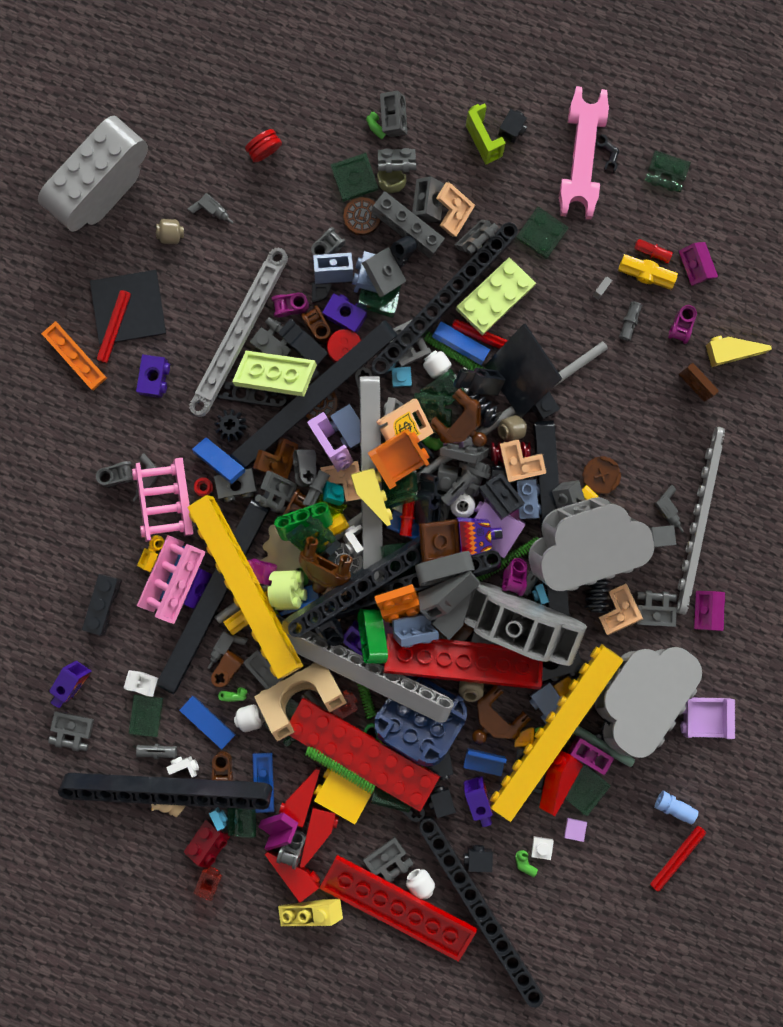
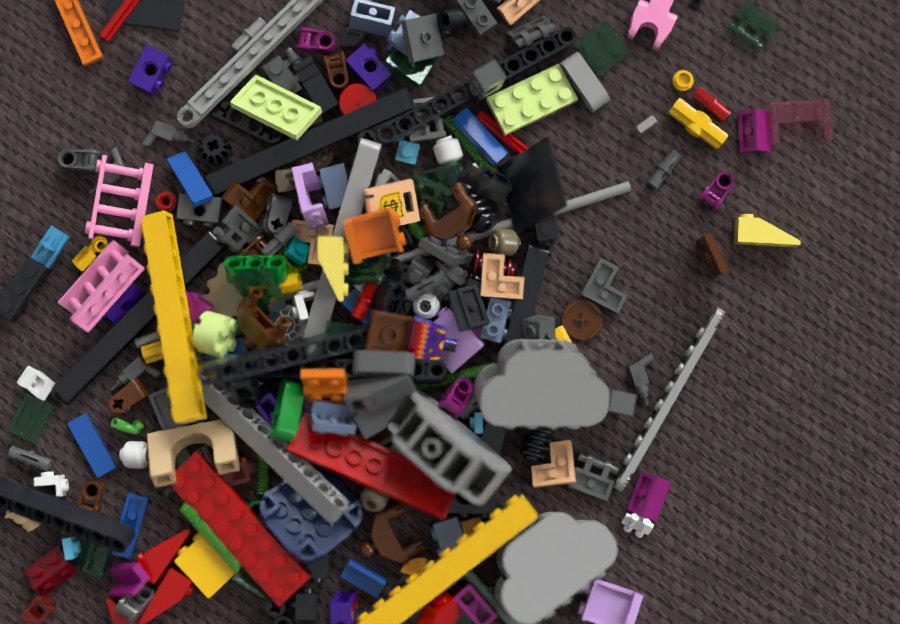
camera: 15 degrees right, 0 degrees up
none -> dark azure hips [31,226,70,269]
none -> dark grey piece [141,121,195,147]
none -> light grey axle [232,17,267,52]
none -> dark tan bracket [275,168,296,192]
none -> dark grey brick [469,59,506,100]
none -> light grey beam [560,52,610,112]
none -> dark grey plate [581,258,628,314]
none -> white piece [622,513,654,538]
none -> yellow plate [673,70,693,91]
none -> clear pink plate [768,98,833,145]

